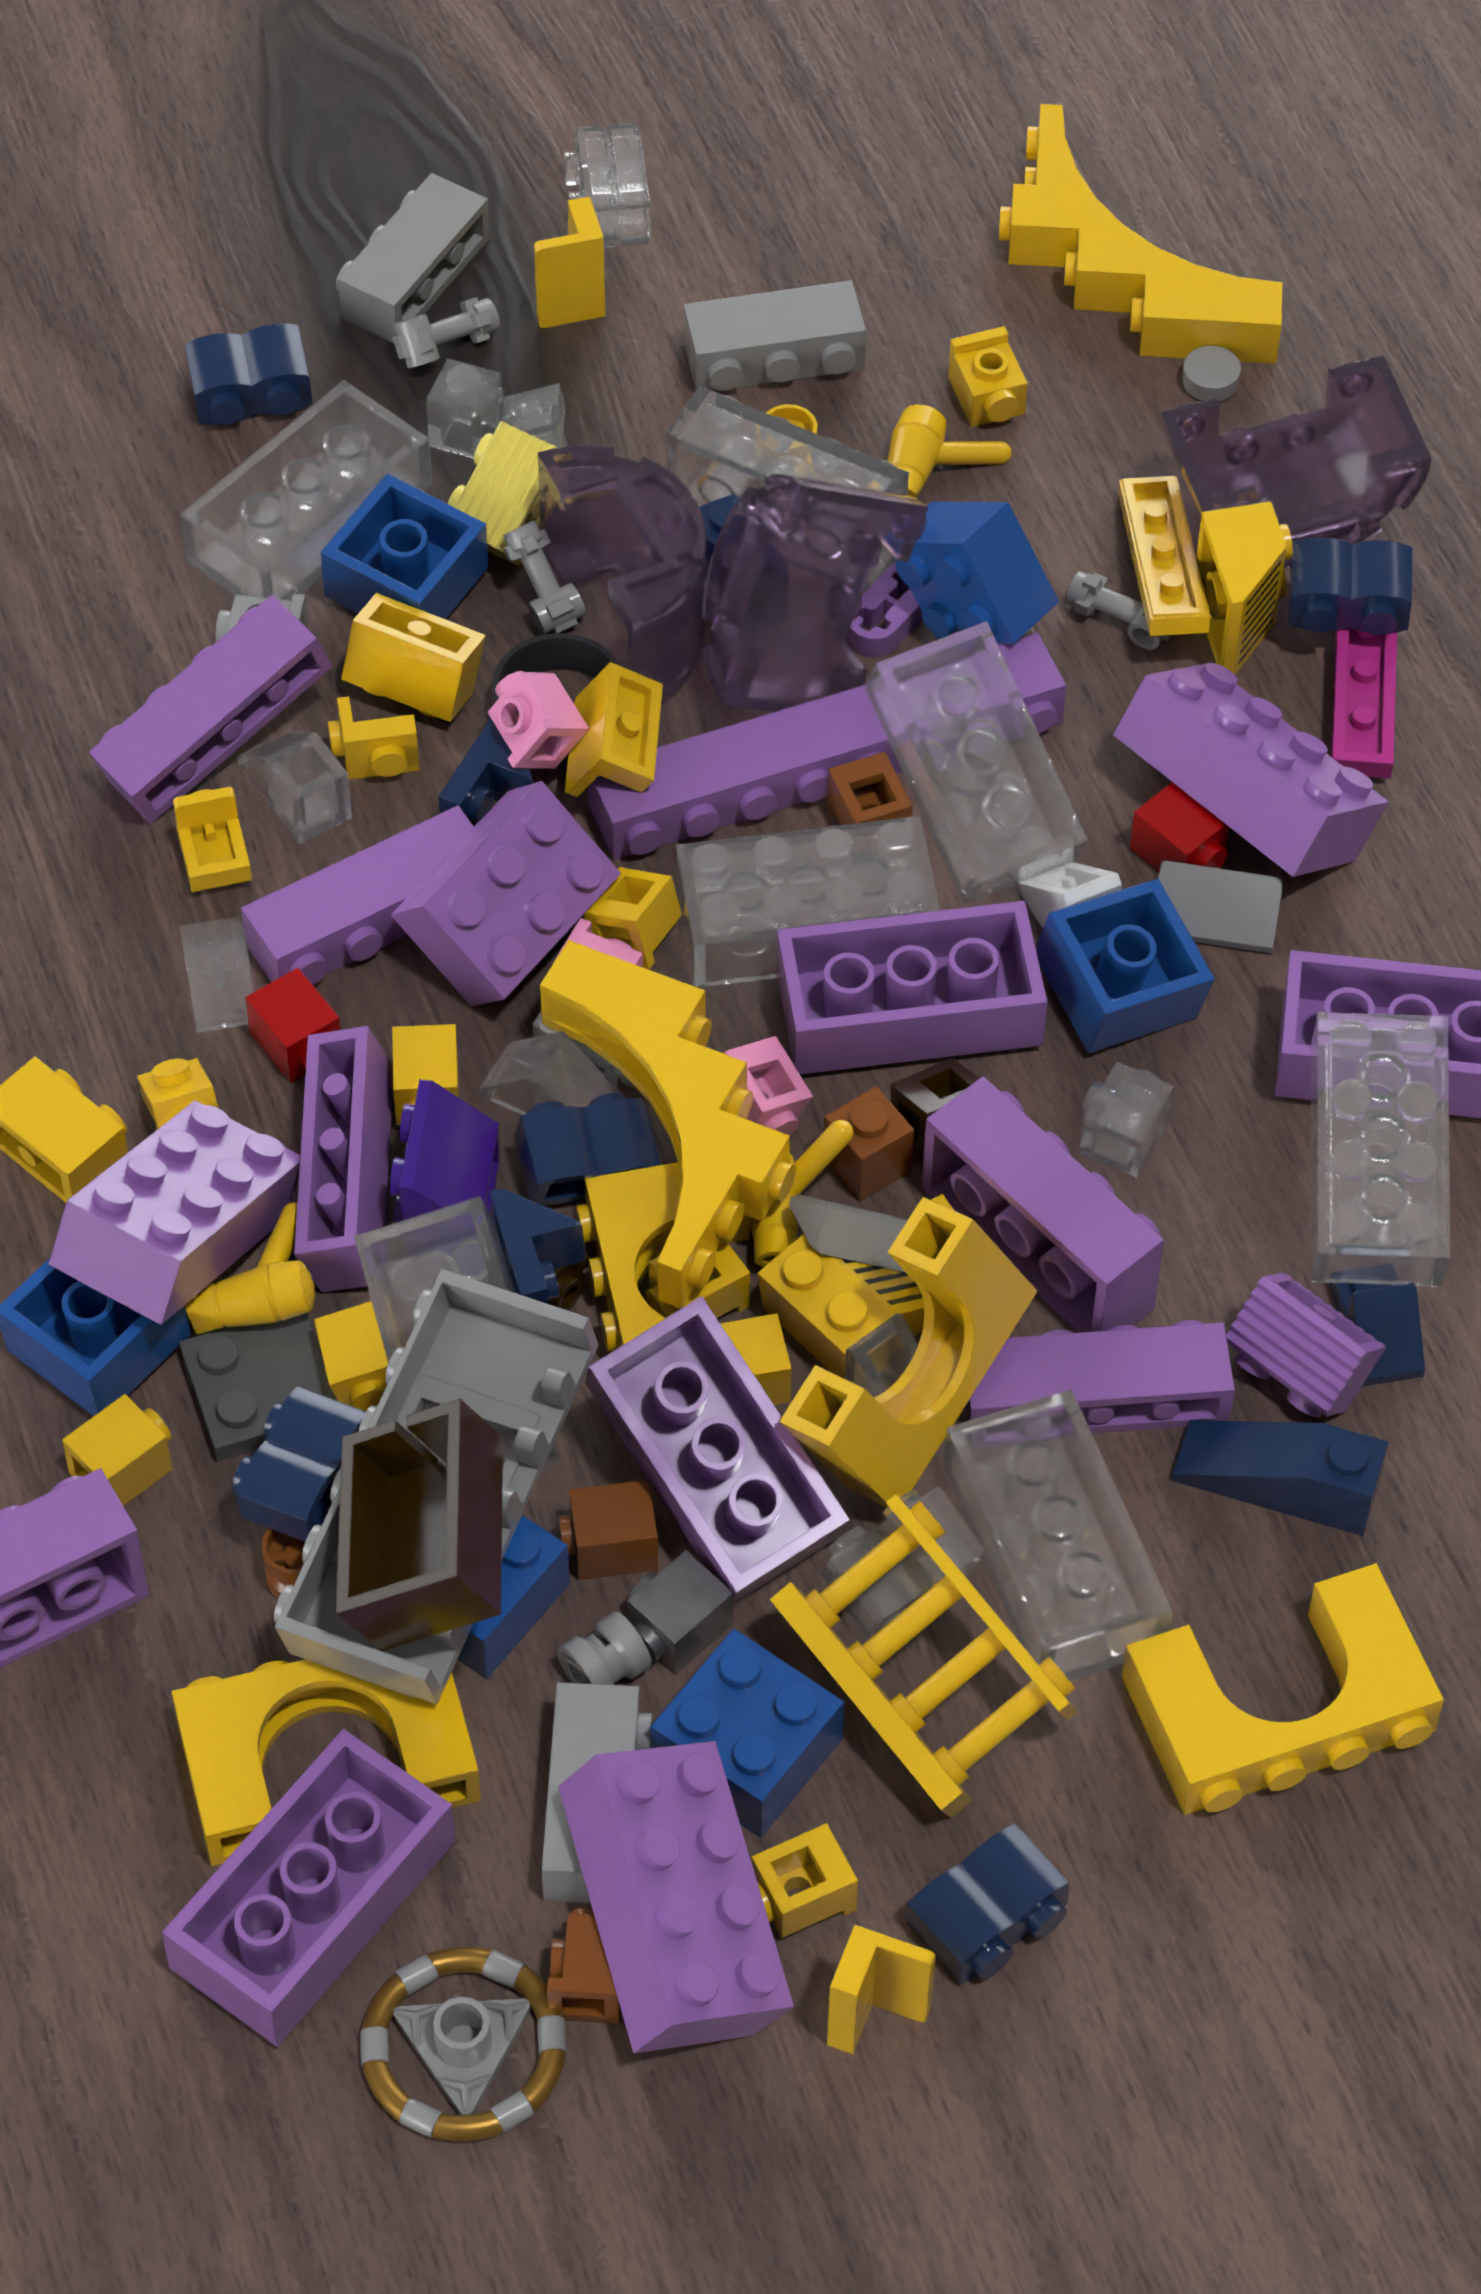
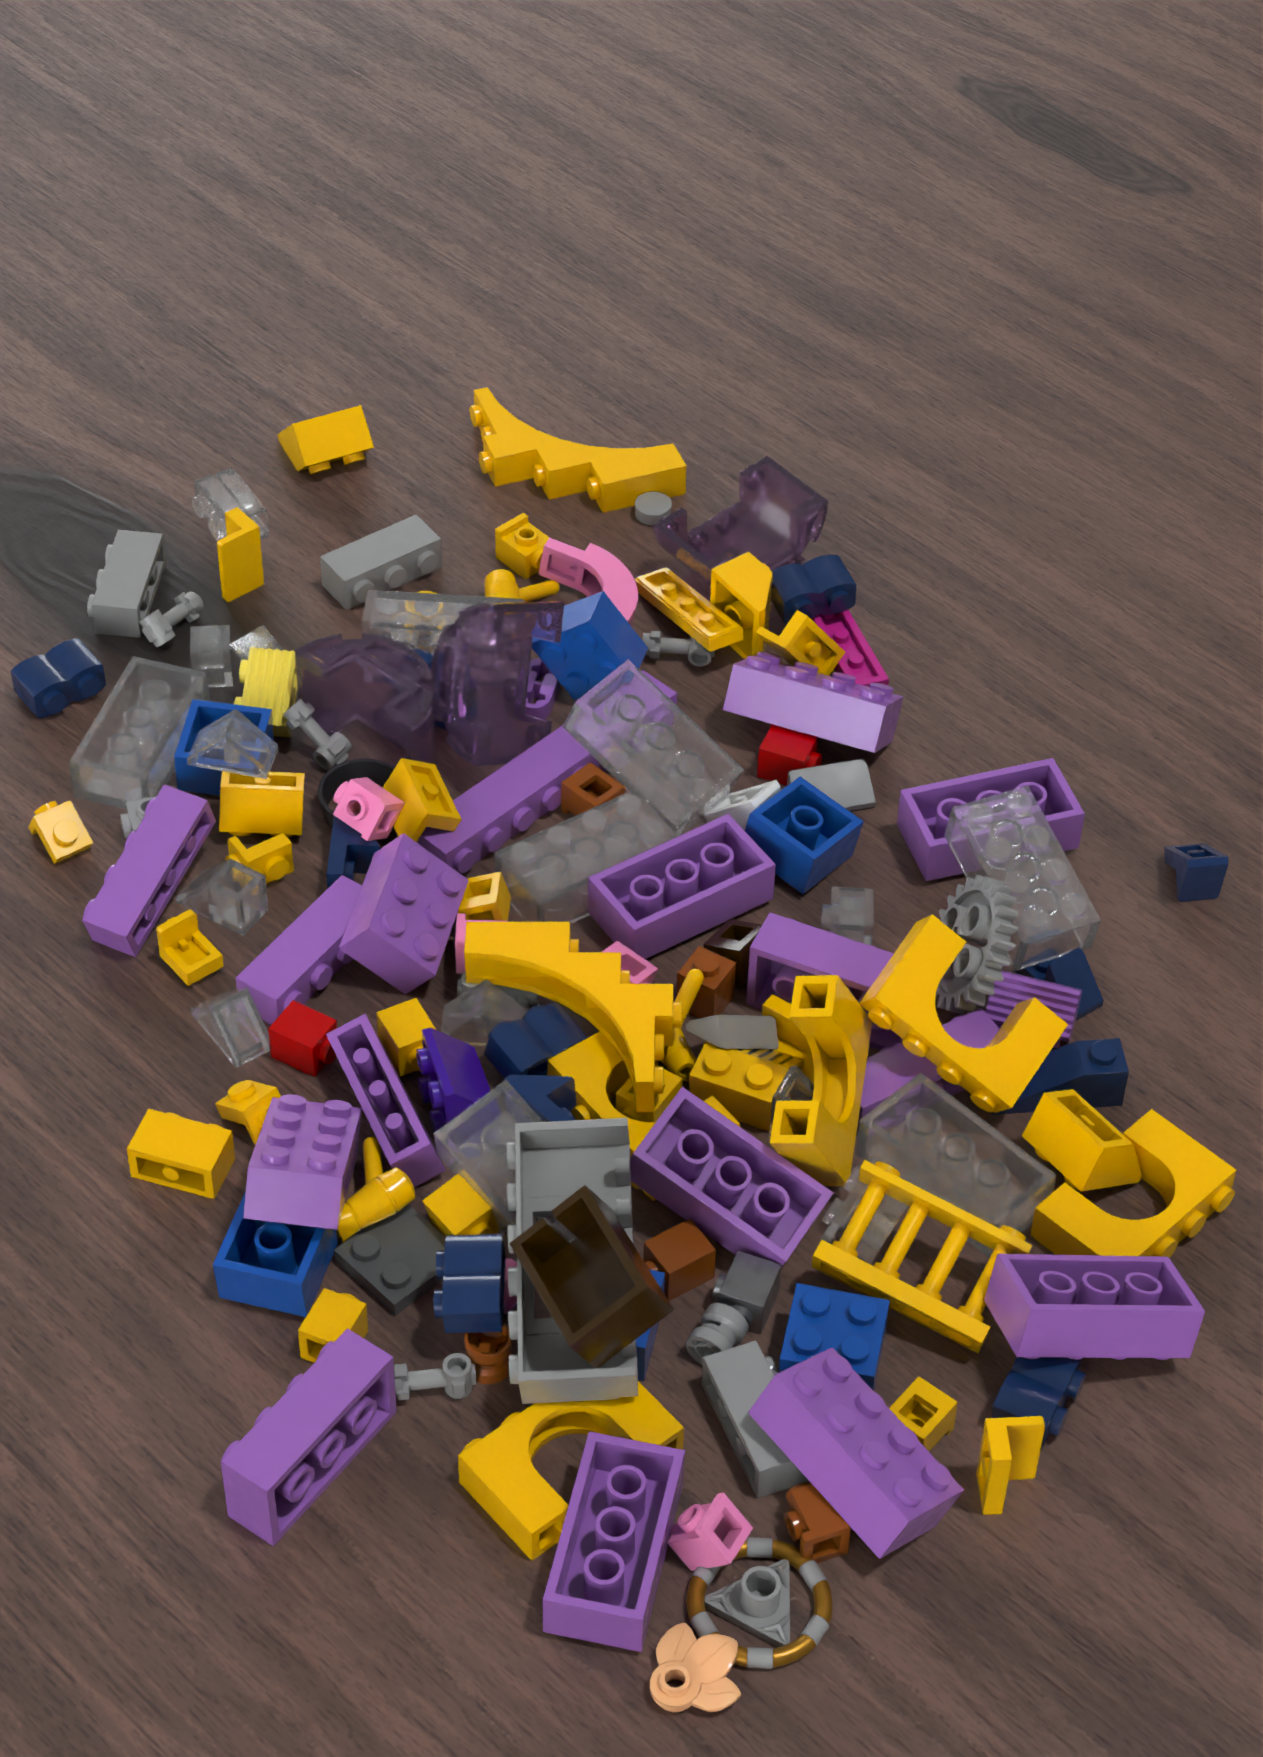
camera: 25 degrees left, 10 degrees down
none -> yellow bracket [28,800,93,864]
none -> clear slope [187,709,278,779]
none -> yellow slope [277,405,374,475]
none -> light grey bar [394,1353,477,1400]
none -> bright pink arch [538,538,638,627]
none -> light nougat plate [650,1623,741,1712]
none -> bright pink brick [667,1493,753,1571]
none -> yellow panel [755,610,845,676]
none -> yellow arch [859,914,1068,1113]
none -> light grey gear [935,875,1018,1015]
none -> medium lavender brick [984,1254,1205,1360]
none -> yellow slope [1022,1089,1142,1192]

